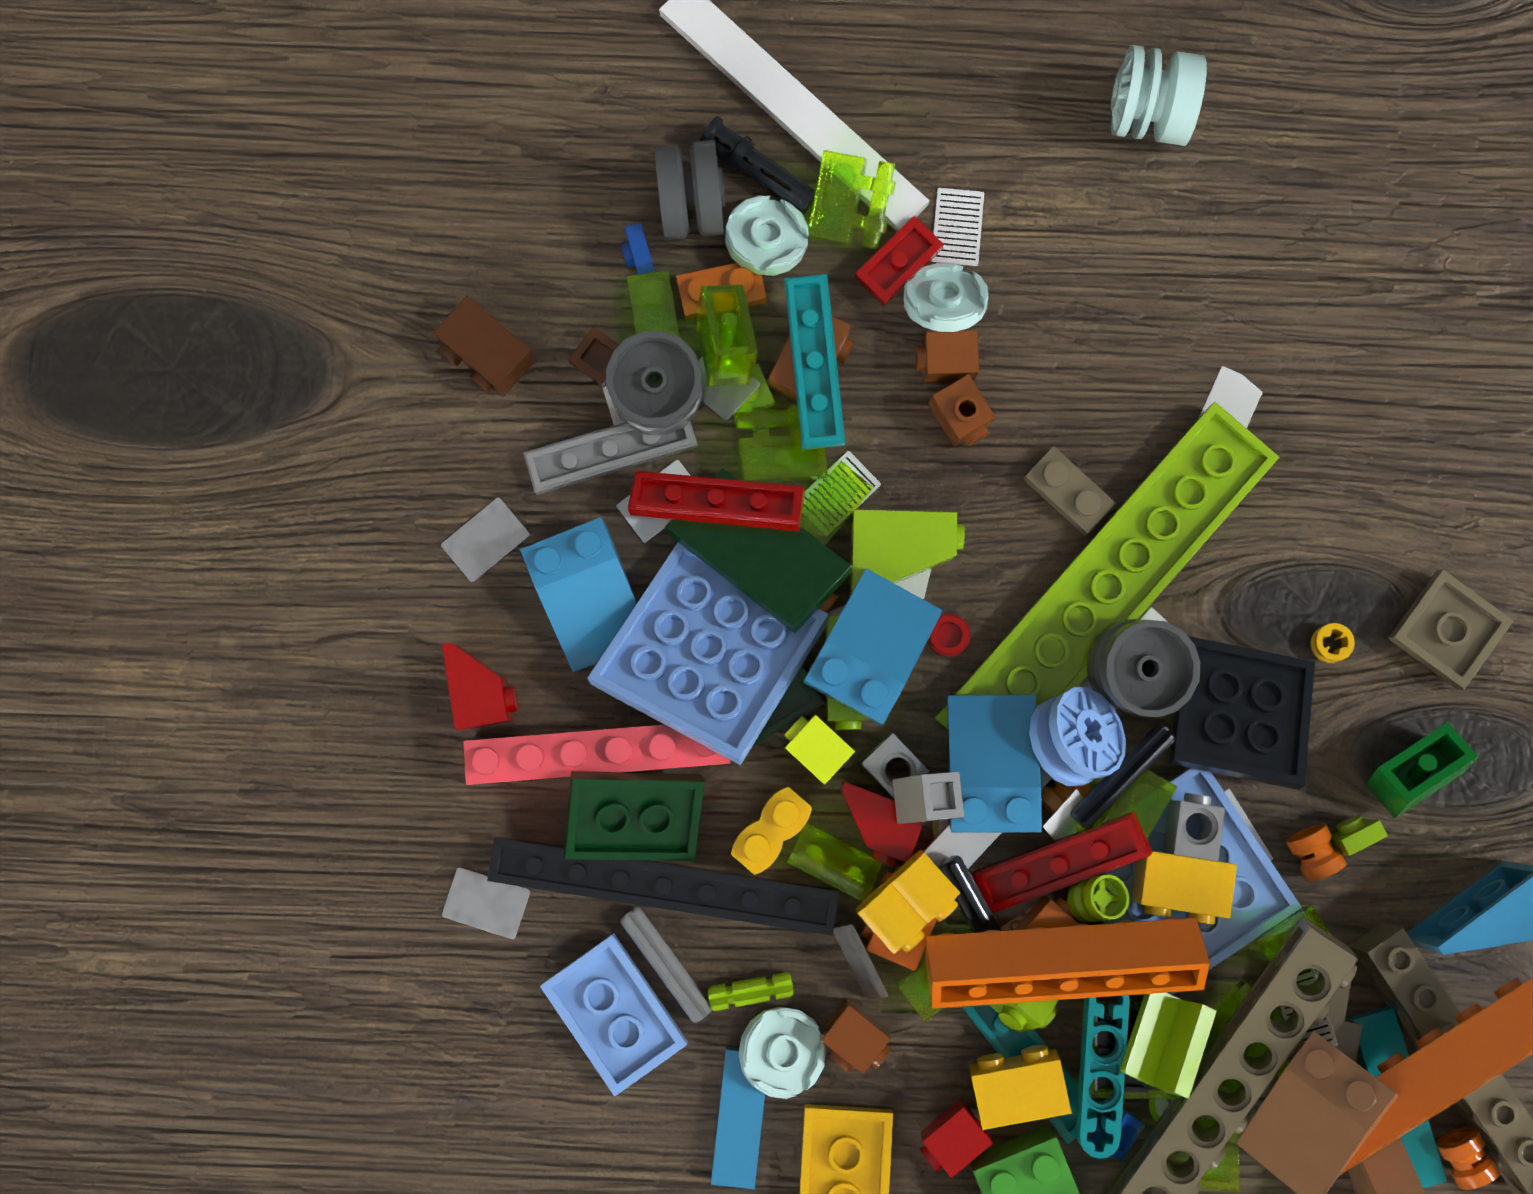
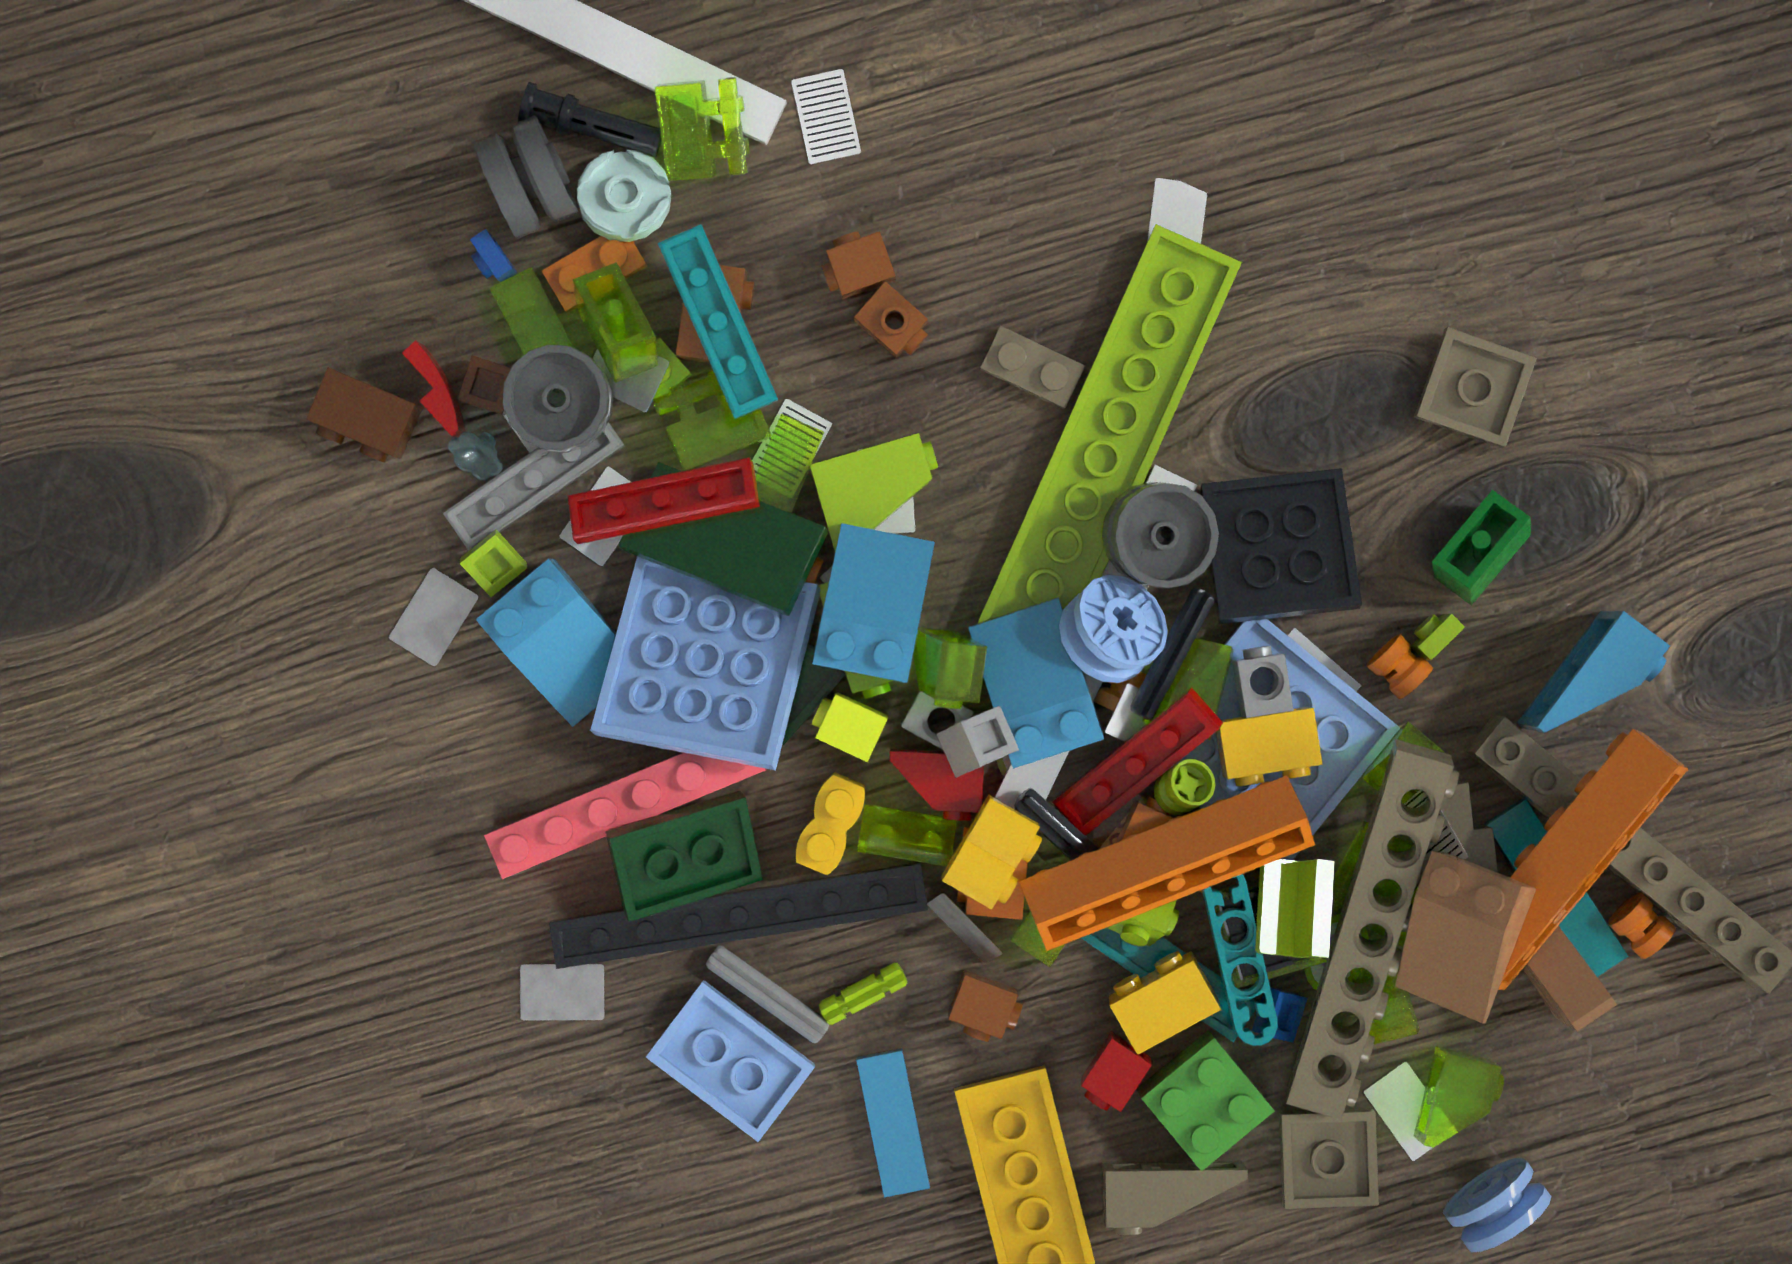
camera: 20 degrees left, 5 degrees up
red slope [442,643,518,730] -> none
light aqua tile [738,1007,826,1099] -> none
red plate [854,216,944,307] -> none
light aqua tile [904,263,988,332] -> none
red tile [927,614,970,657] -> none
yellow bush [1310,623,1355,663] -> none
none -> red slope [402,340,465,439]
none -> clear light blue plant [448,432,503,481]
none -> lime plate [460,529,527,597]
none -> clear neon green slope [913,627,987,709]

